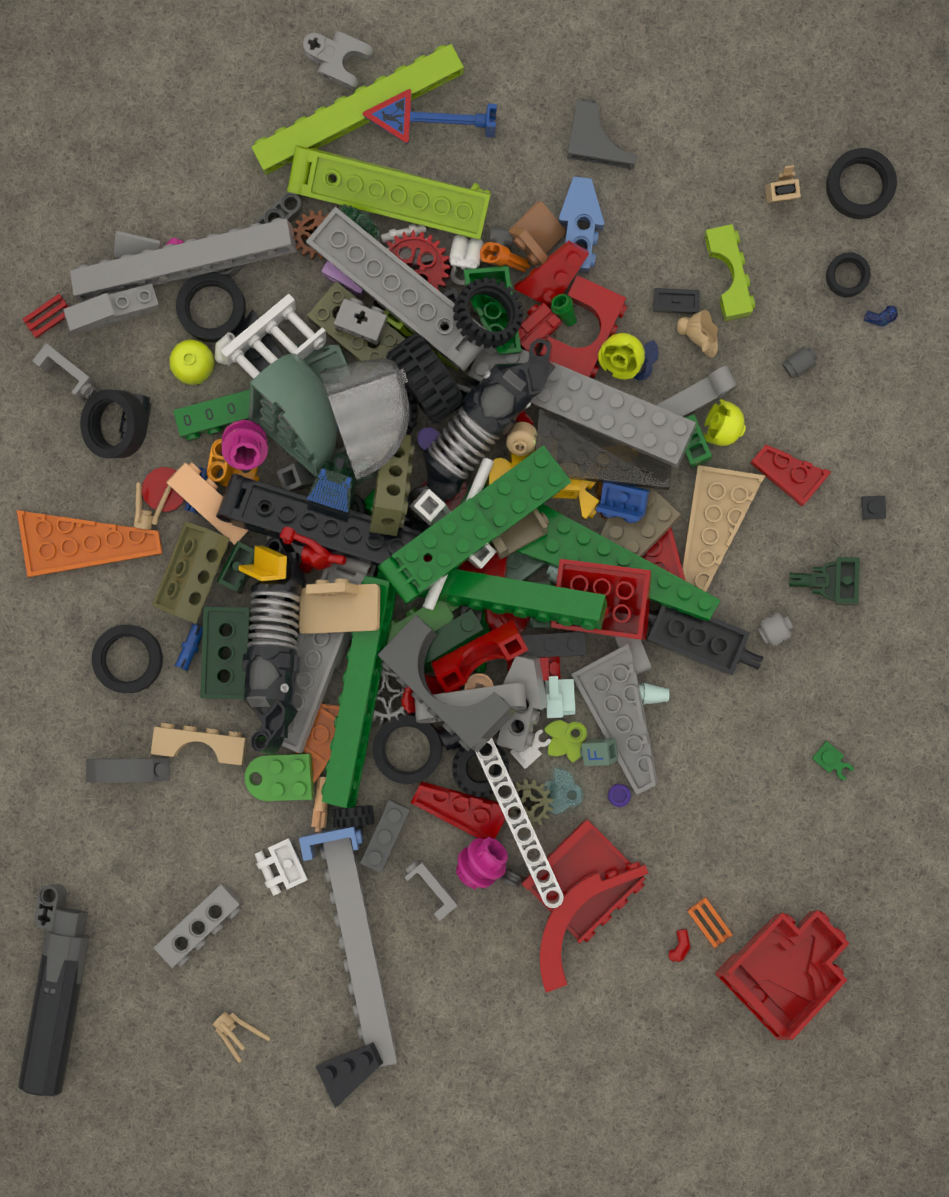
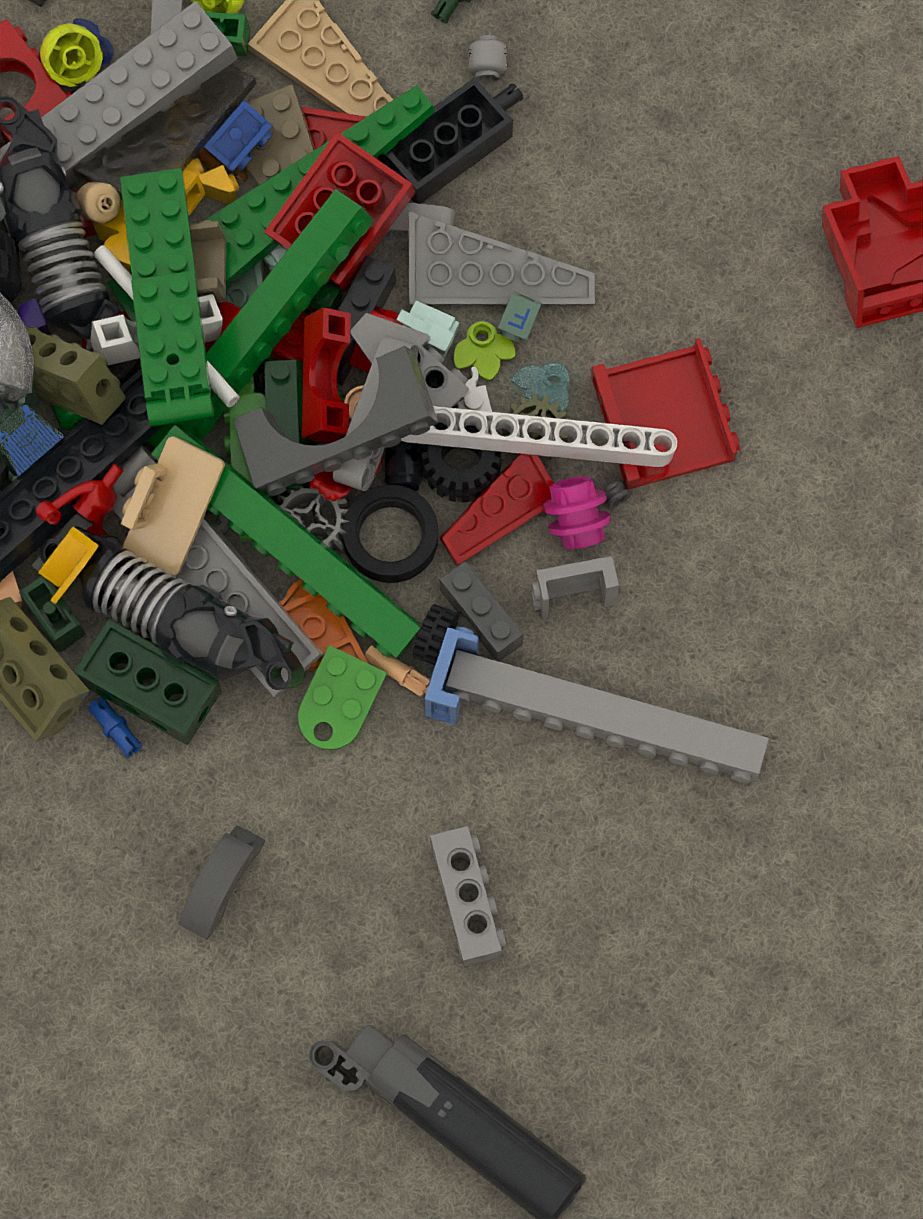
camera: 65 degrees left, 15 degrees down
black tyre [92,625,163,693] -> none
tan arch [151,723,247,765] -> none
tan plant [212,1011,271,1063] -> none
white plate [254,838,308,896] -> none
black wing [316,1042,383,1108] -> none
red arch [540,861,649,993] -> none
dark purple tile [608,784,631,807] -> none
light aqua cone [639,682,669,705] -> none
red arm [668,929,690,962] -> none
orange tile [687,897,733,948] -> none
green plate [811,741,854,780] -> none

